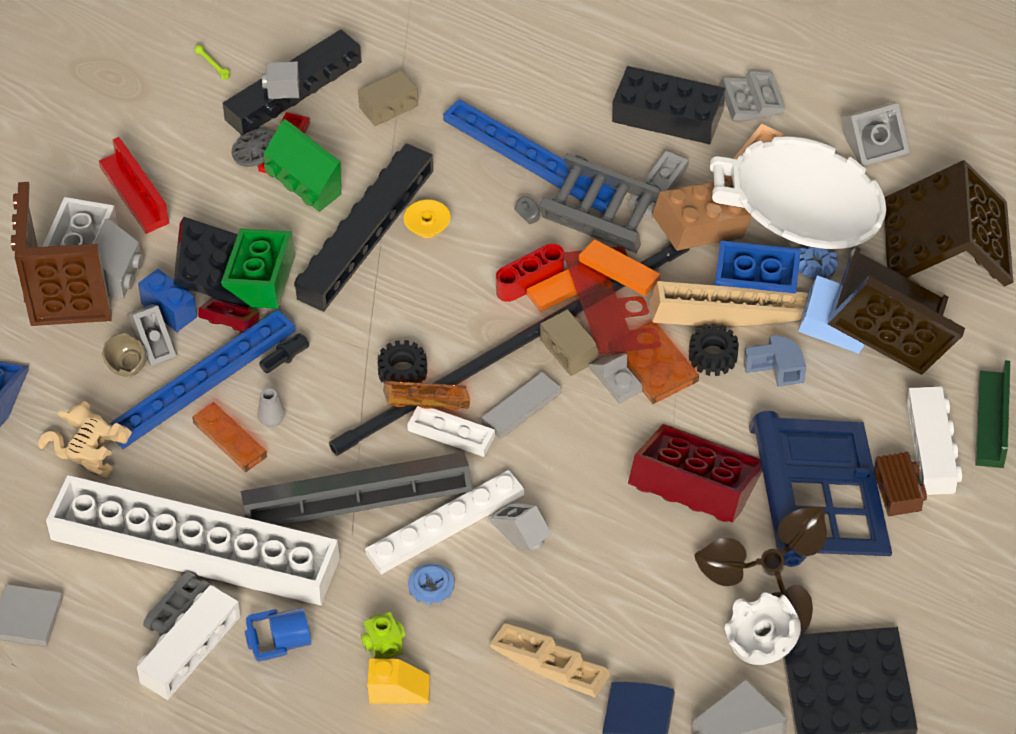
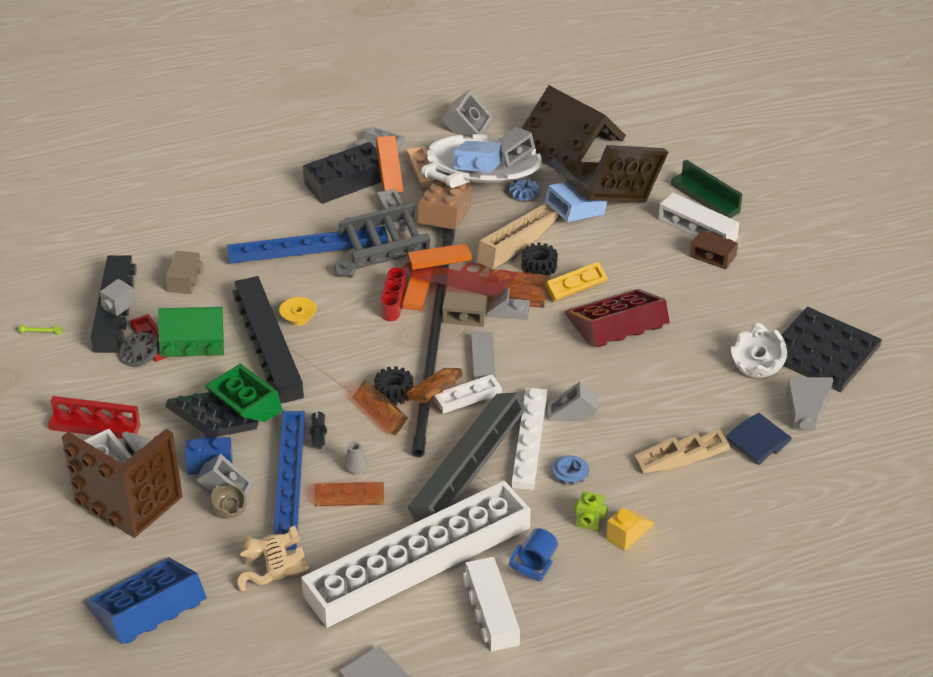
camera: 50 degrees left, 10 degrees down
dark grey plate [143,571,213,637] -> none
dark red plate [198,298,259,331] -> none
dark brown plant [695,507,827,634] -> none
blue slope [715,241,801,294] -> none
sand blue brick [744,335,806,387] -> none
dark blue door [749,411,892,567] -> none
none -> clear orange plate [352,380,408,435]
none -> orange tile [375,136,404,194]
none -> light blue brick [454,140,502,172]
none -> light grey slope [501,127,535,168]
none -> yellow plate [545,261,608,302]

